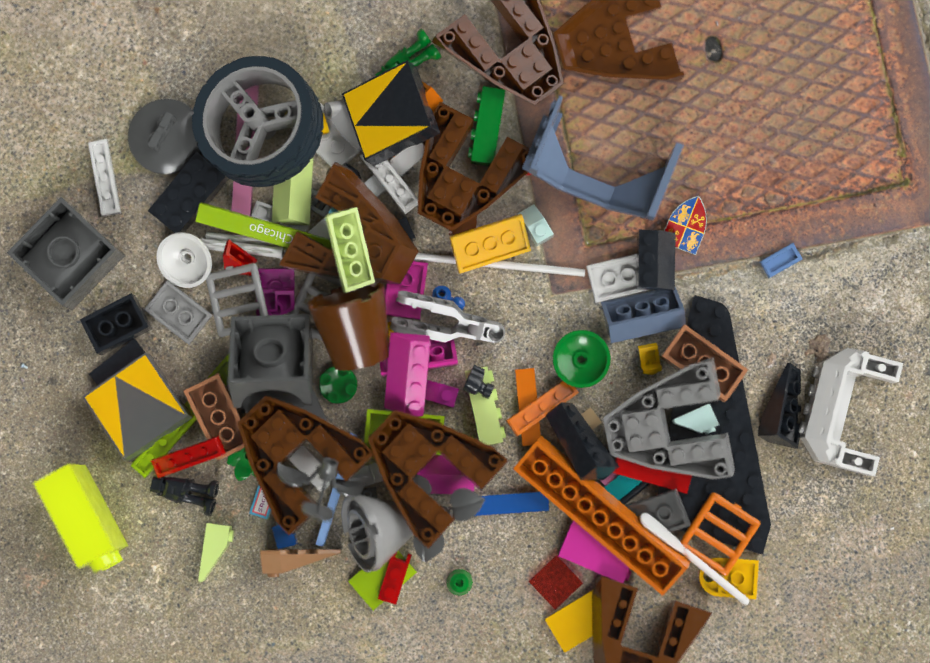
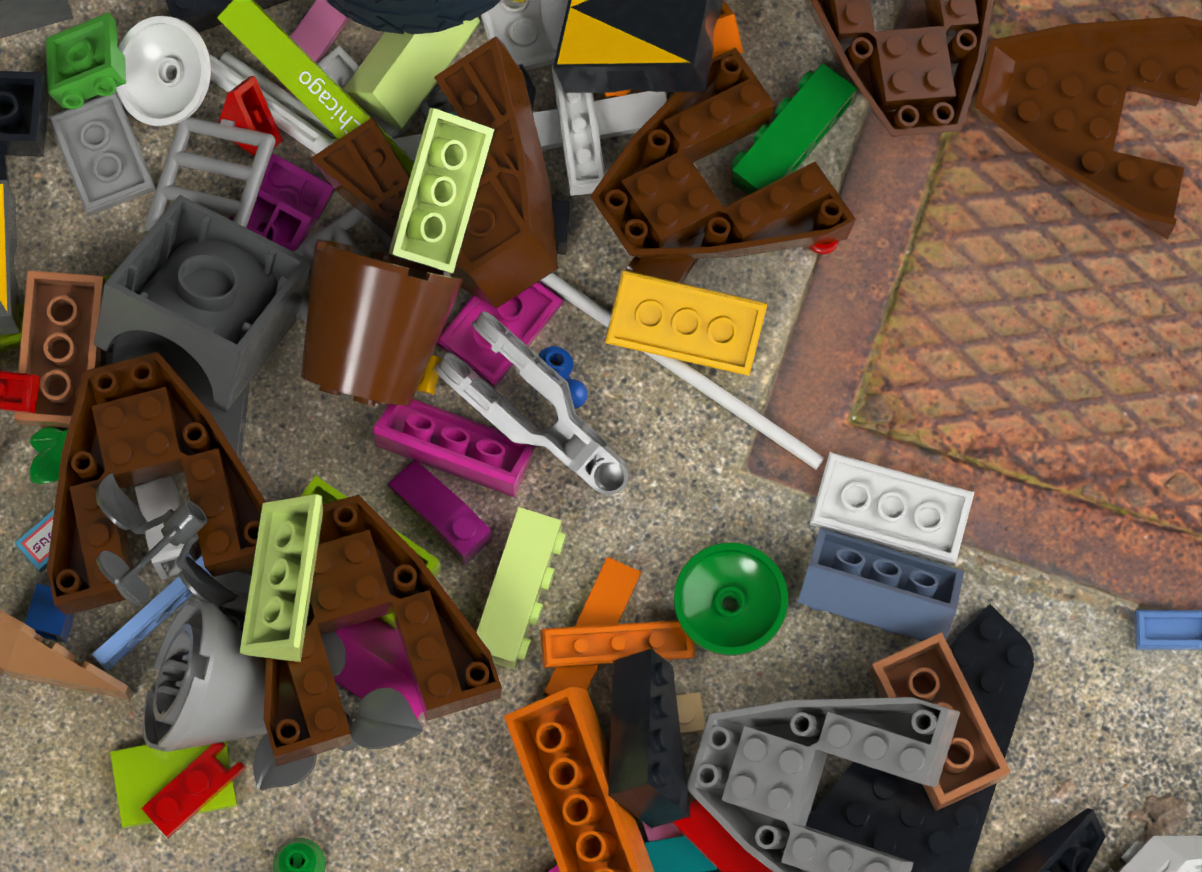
camera: 25 degrees right, 10 degrees down
green dish [319,366,358,404] -> none
dark pink slope [384,332,430,417] -> none
black piece [463,365,495,399] -> none
blue tile [475,492,549,516] -> none
light aqua slope [518,204,554,247] -> none
sand blue panel [522,96,684,220] -> none
black slope [636,230,676,290] -> none
yellow bracket [638,343,662,375] -> none
shield [664,196,707,255] -> none
light aqua slope [672,404,719,435] -> none
none -> bright green plate [46,12,126,109]
none -> yellowish green slope [240,494,323,662]

